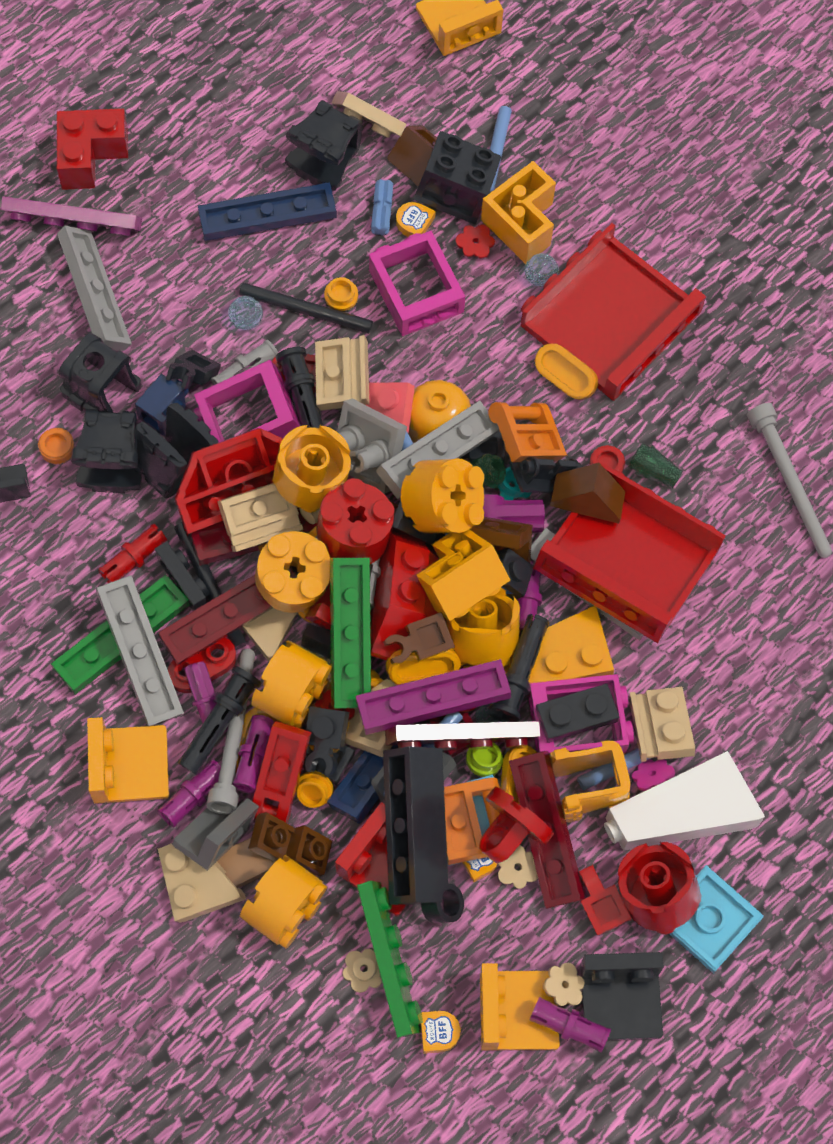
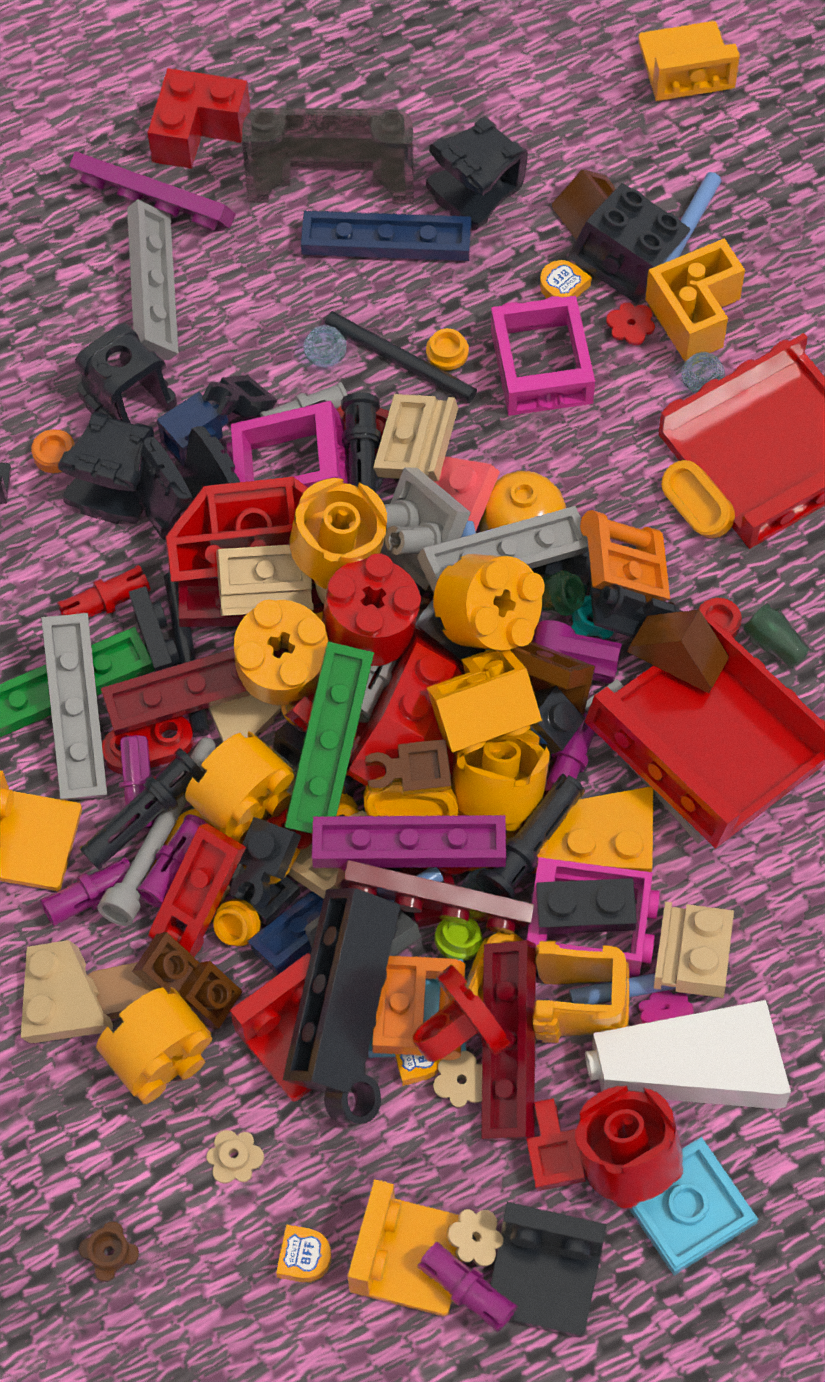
camera: 20 degrees right, 5 degrees down
dark grey panel [172,798,259,871] -> none
tan wing [331,91,407,138] -> none
green plate [357,881,423,1038] -> none
medium blue piece [371,179,393,235] -> none
none -> reddish brown plate [79,1221,139,1282]
none -> clear smoke windscreen [242,108,415,205]

